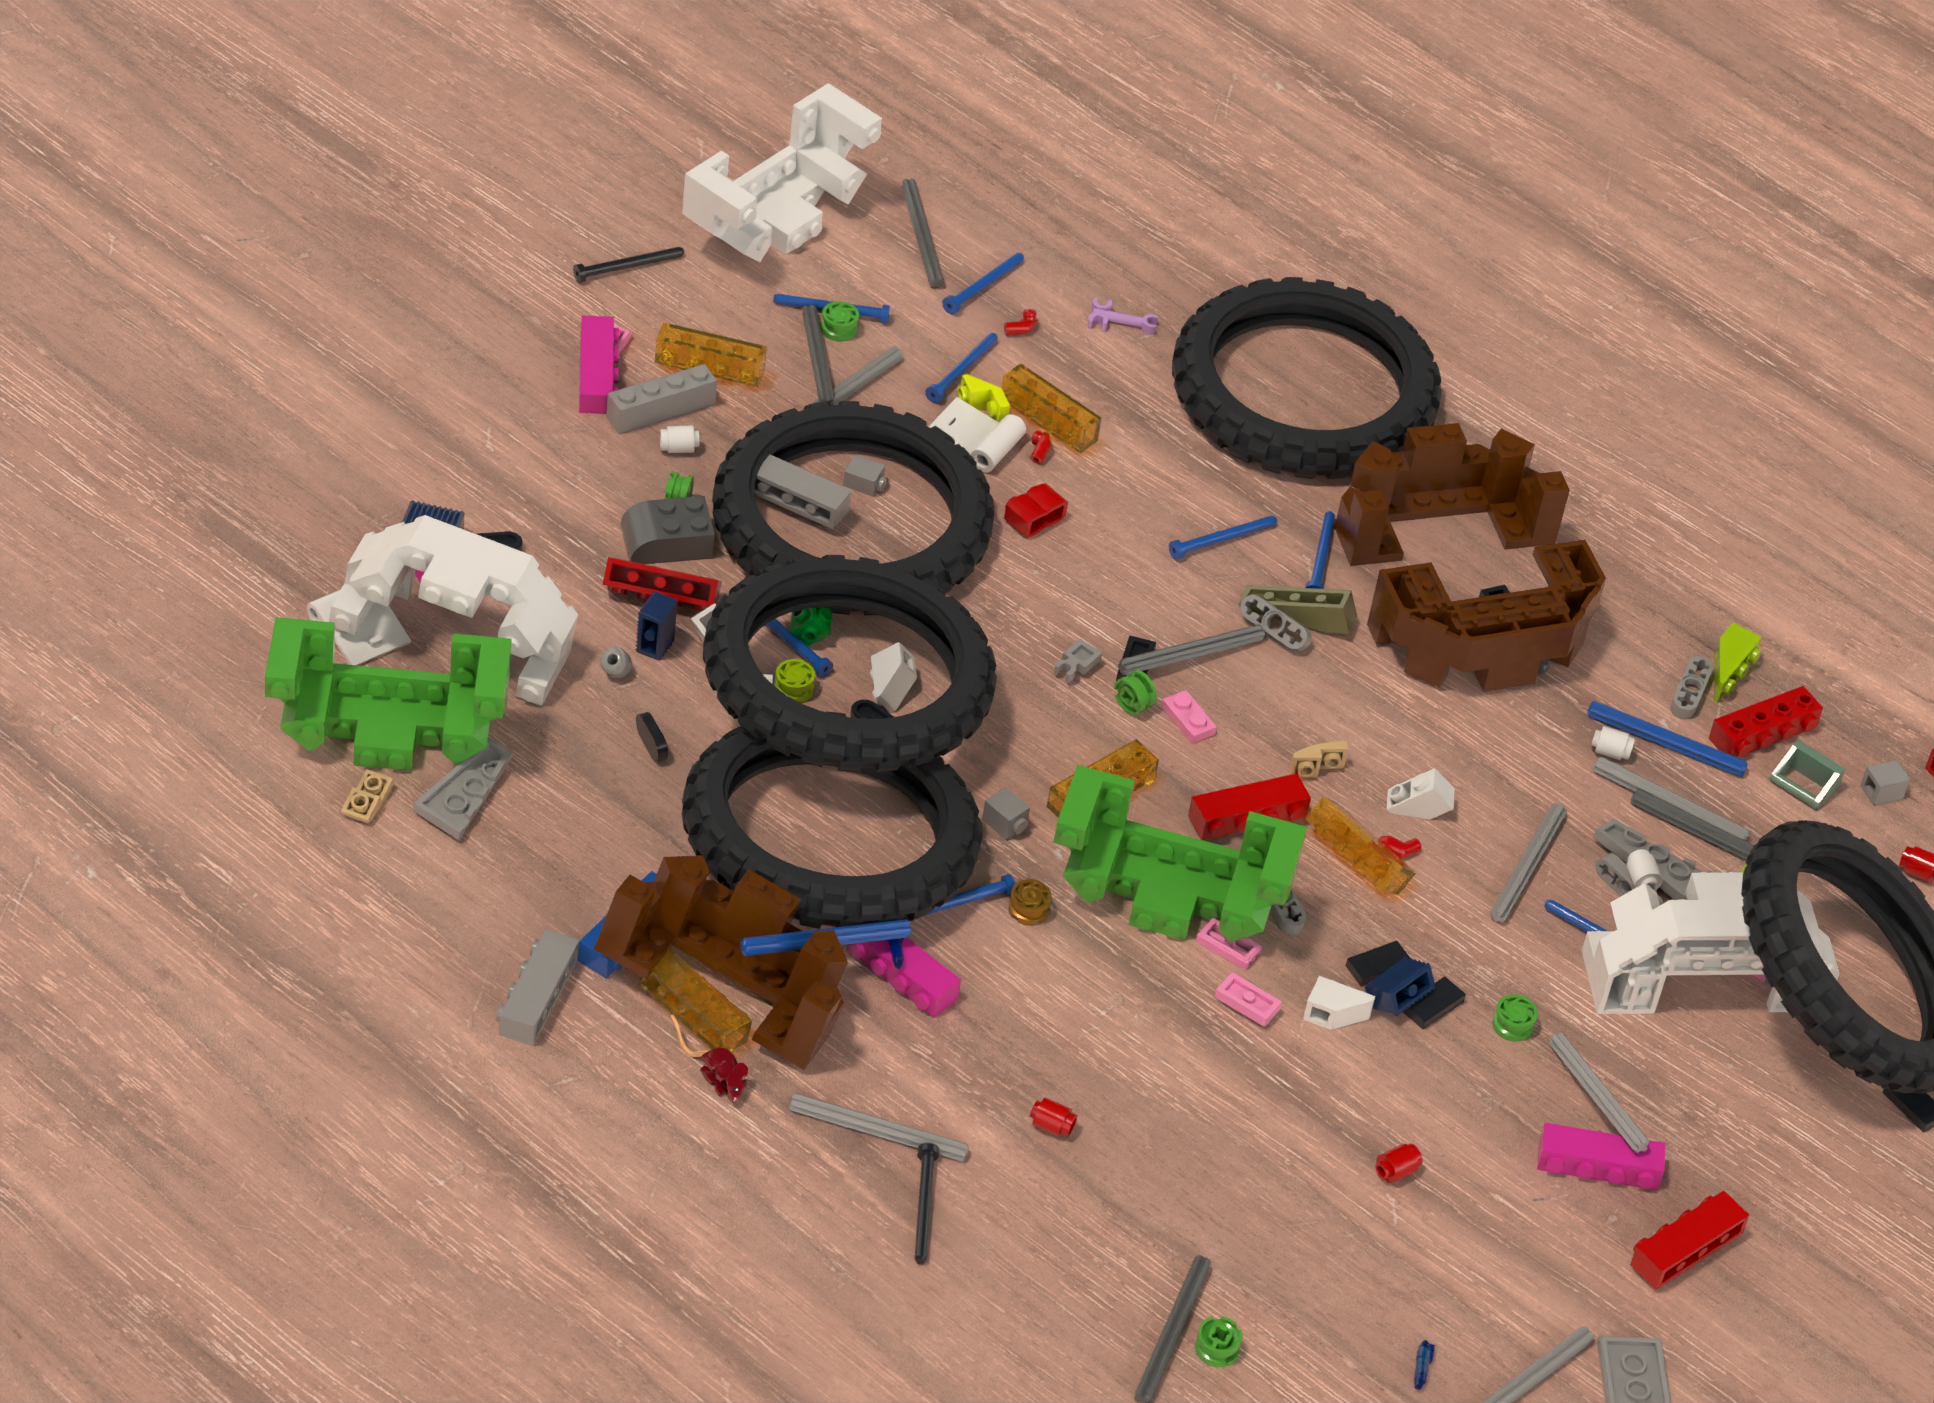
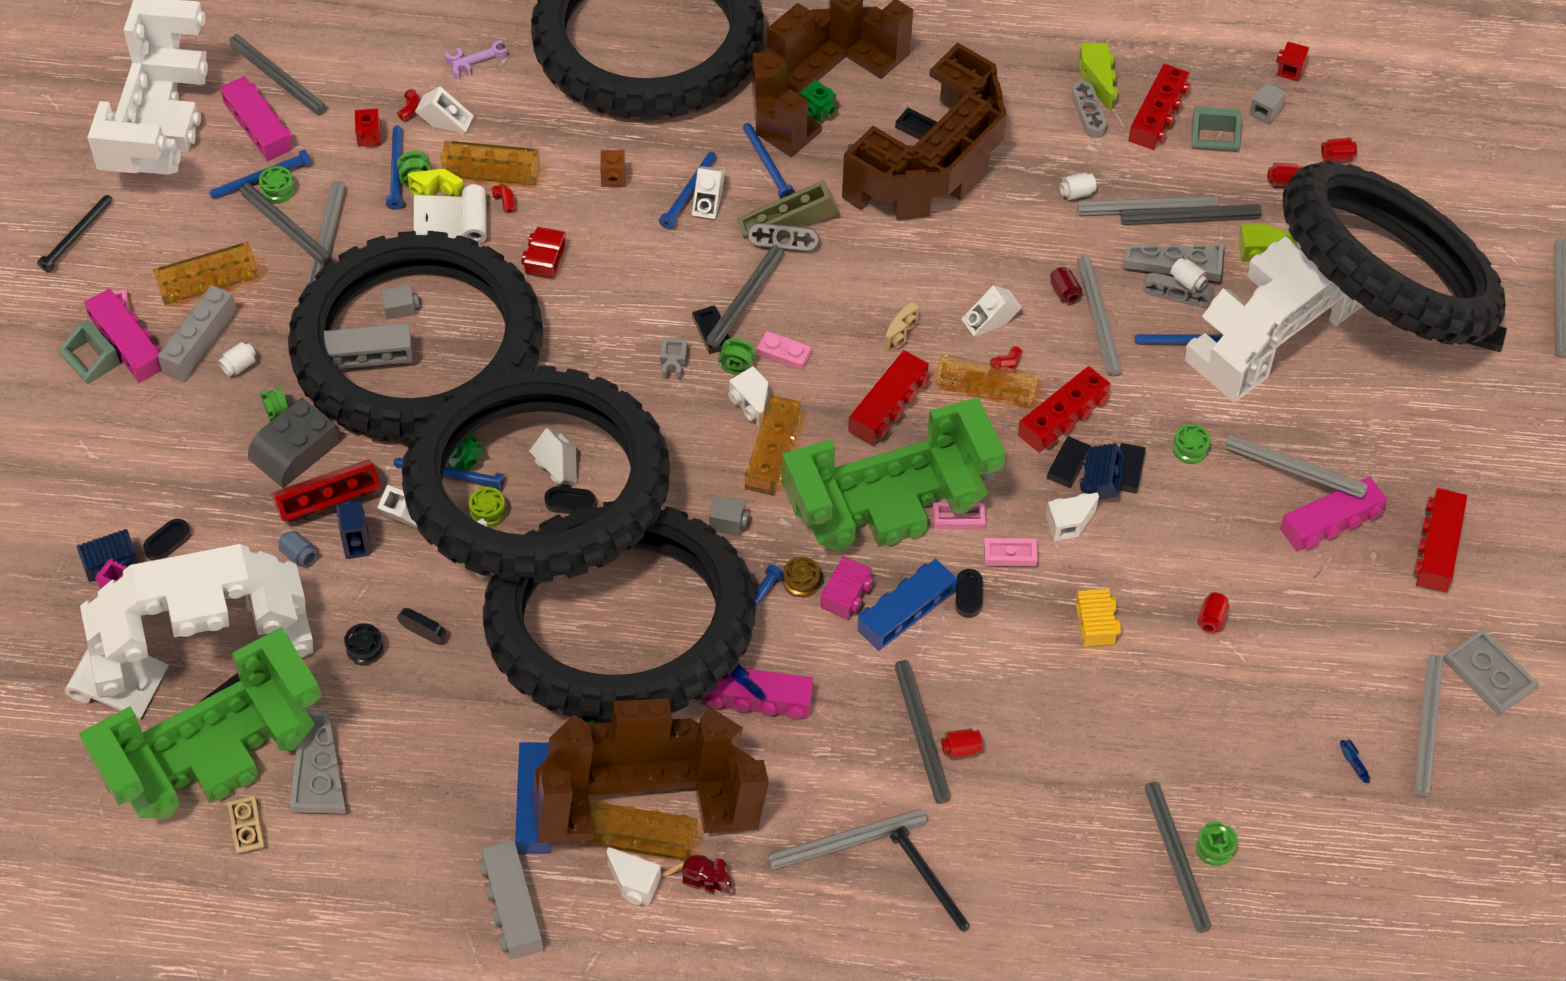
camera: 30 degrees left, 10 degrees up
light grey piece [601,647,632,678] -> none
blue axle [740,920,911,956] -> none
blue bar [942,253,1024,315] -> none
blue axle [1587,701,1748,777] -> none
none -> sand green tile [58,320,120,384]
none -> dark pink brick [220,76,293,162]
none -> sand blue brick [278,531,317,568]
none -> black wheel [344,623,384,666]
none -> red brick [355,108,381,147]
none -> bright green wheel [397,151,431,187]
none -> white slope [415,86,474,134]
none -> dark orange brick [600,150,626,187]
none -> white slope [606,847,661,906]
none -> white slope [692,166,725,219]
none -> white slope [728,366,768,428]
none -> green brick [800,80,837,123]
none -> dark pink brick [820,556,874,619]
none -> blue brick [857,558,957,651]
none -> dark grey axle [895,660,950,804]
none -> black tile [955,569,983,618]
none -> red brick [1018,366,1111,453]
none -> dark red brick [1050,267,1082,303]
none -> yellow brick [1075,588,1121,647]

